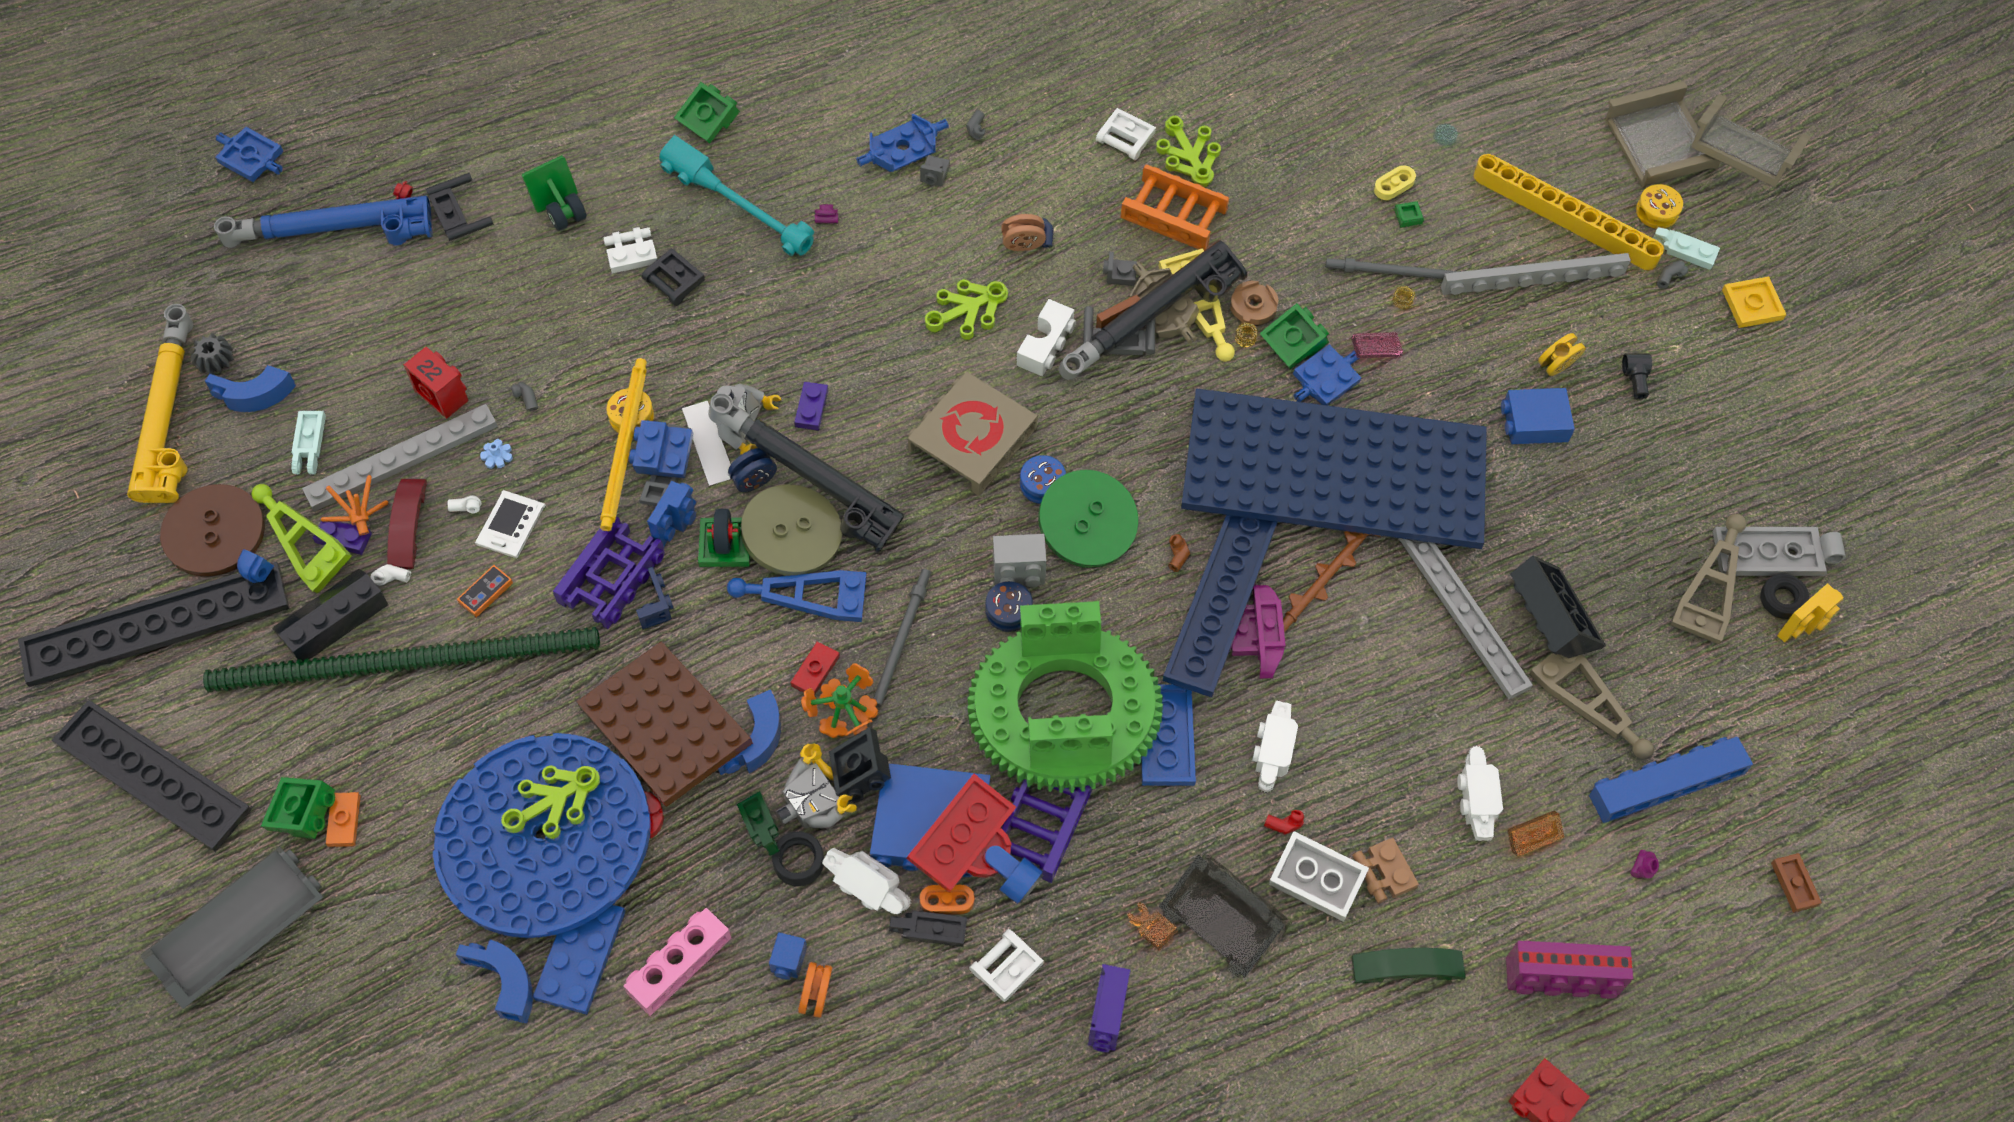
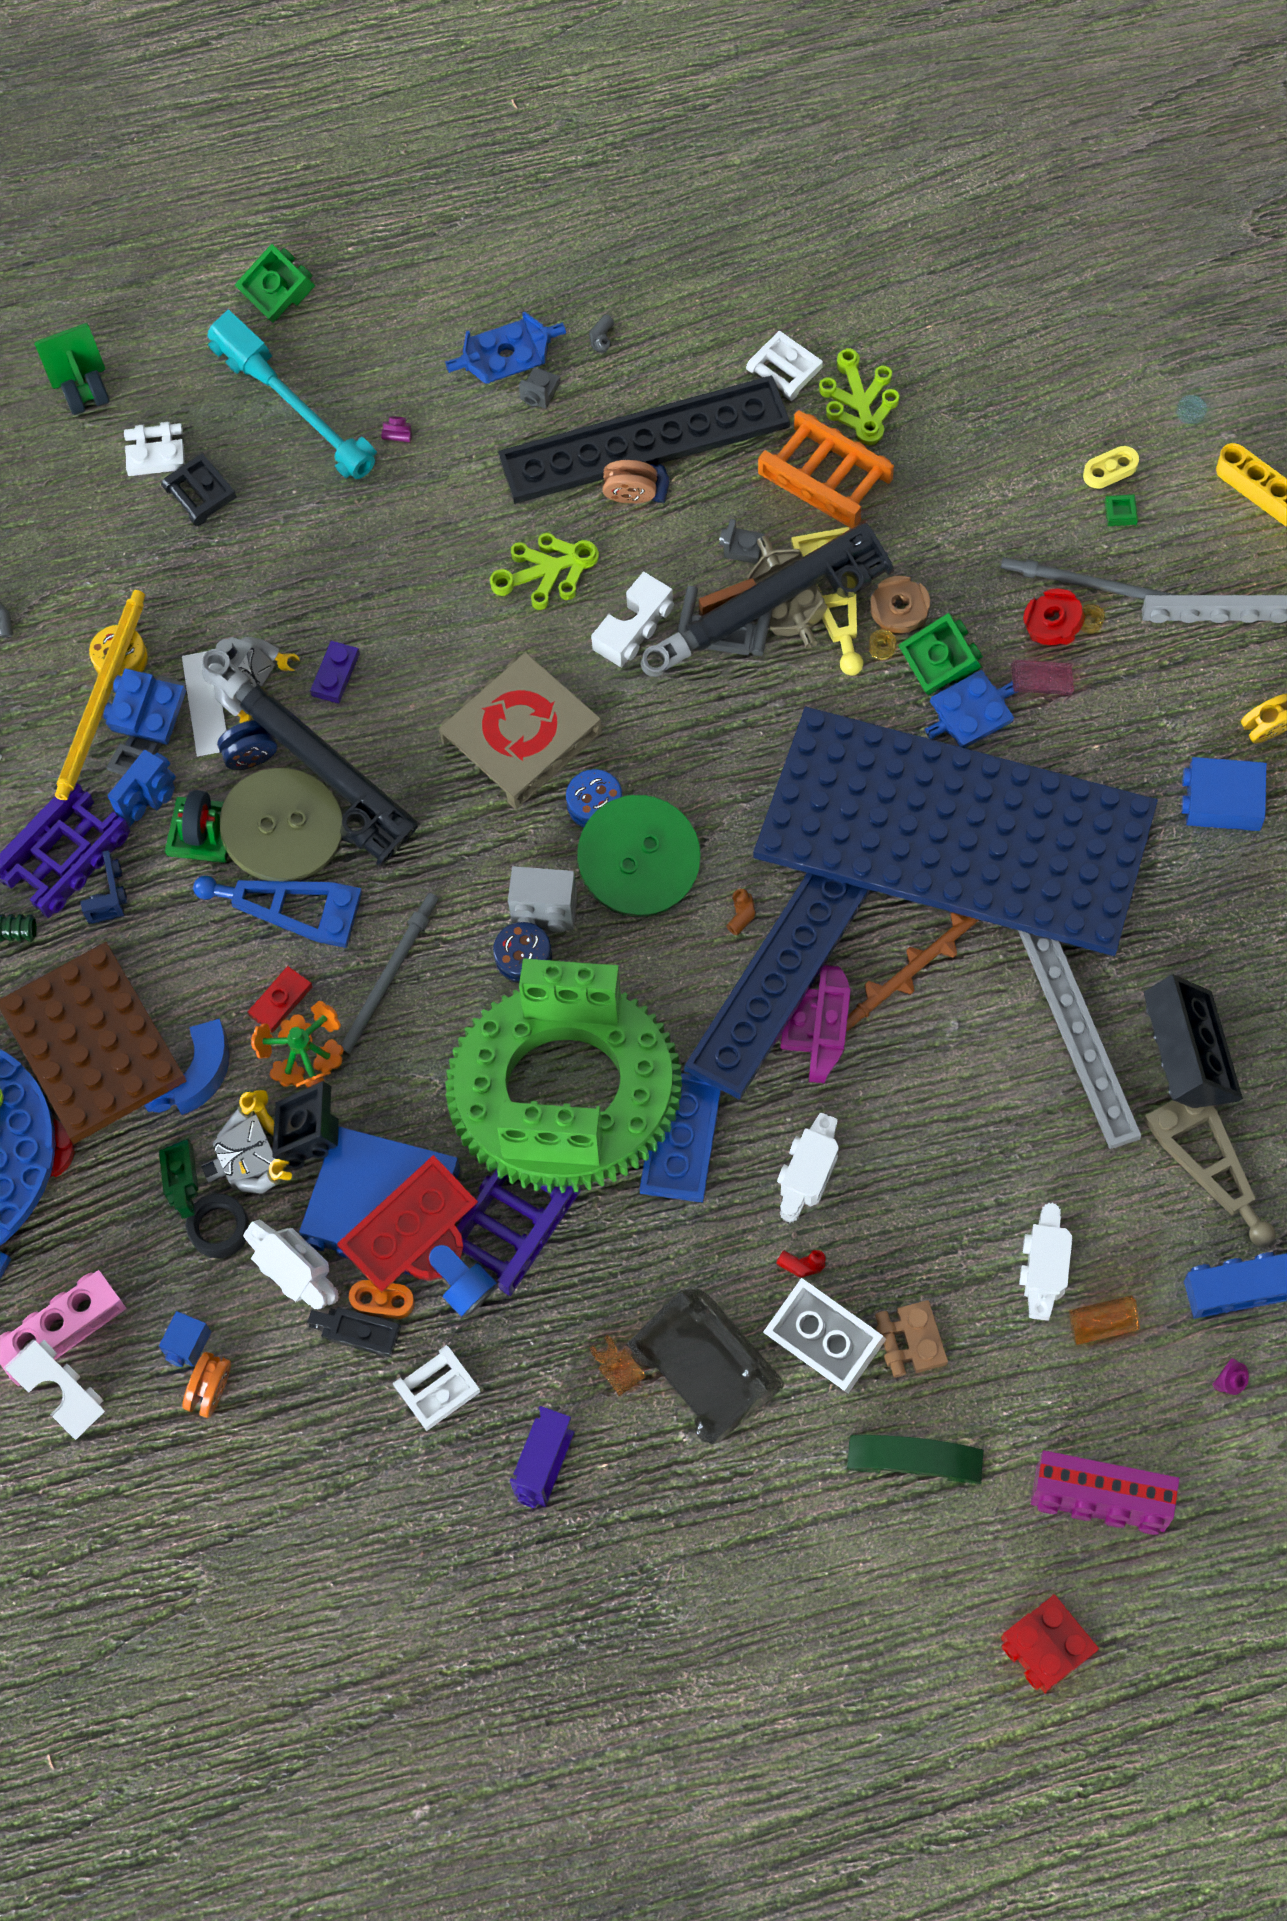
camera: 15 degrees right, 5 degrees up
none -> white arch [4,1339,105,1440]
none -> black plate [498,375,790,504]
none -> red plate [1023,589,1085,645]

